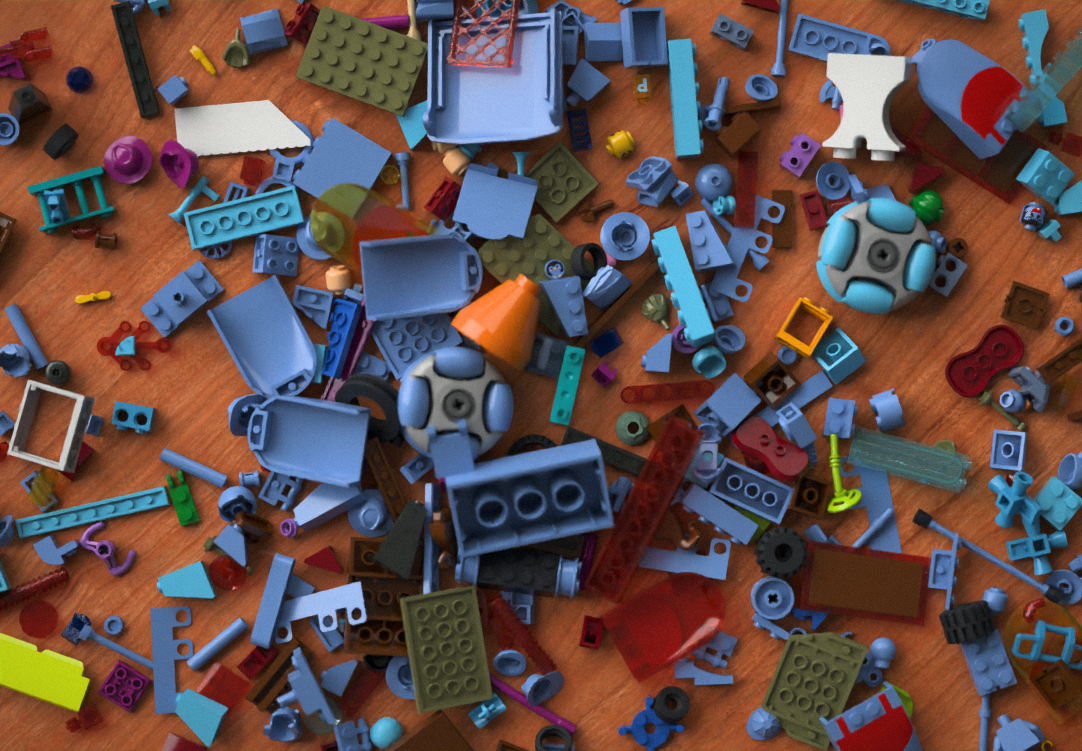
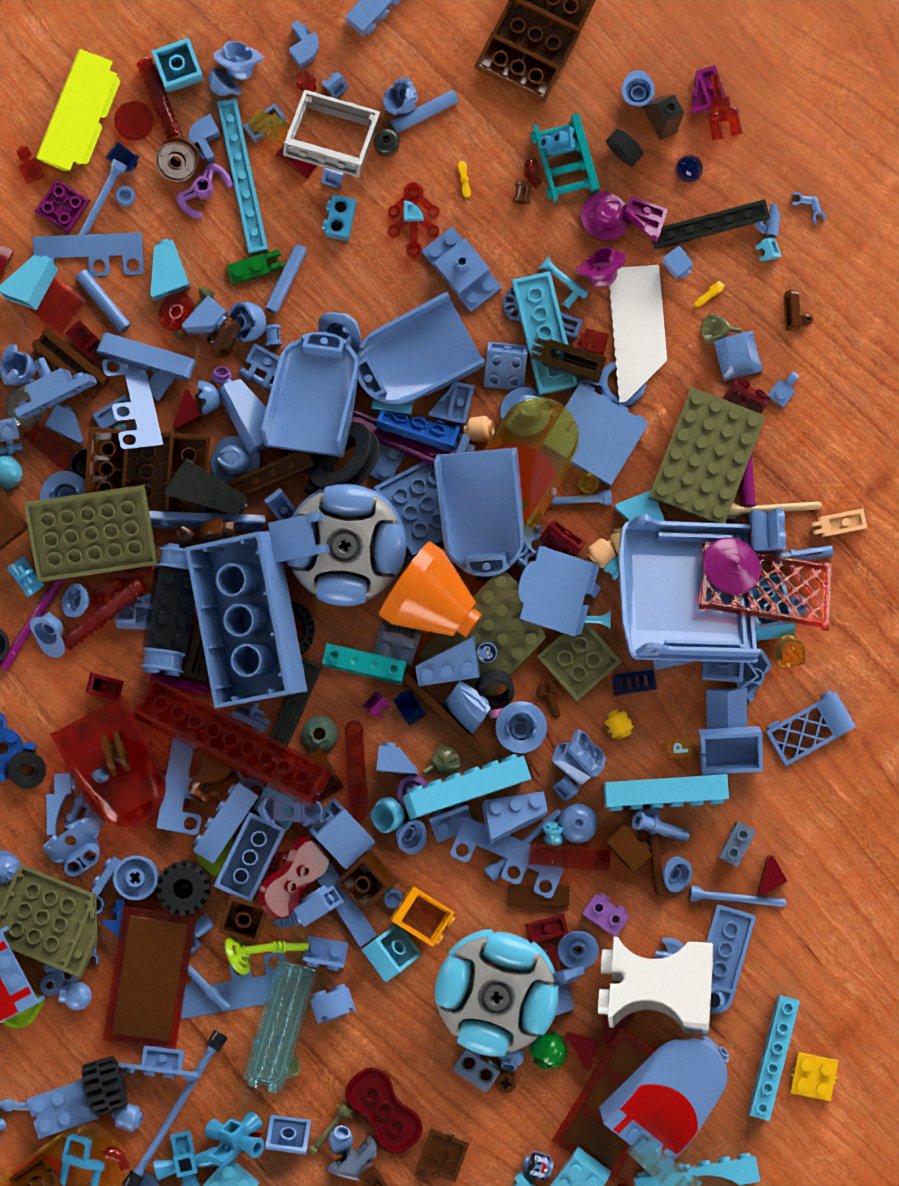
camera: 85 degrees right, 5 degrees down
medium blue torso [566,58,611,107] -> none
none -> medium blue piece [42,817,100,877]
none -> medium blue hinge [91,766,109,783]
none -> reddish brown wheel [101,730,131,775]
none -> reddish brown wheel [155,136,200,182]
none -> medium blue hair [195,381,221,416]
none -> dark brown hinge [529,338,607,383]
none -> magenta wing [624,196,668,242]
none -> magenta hat [703,538,761,595]

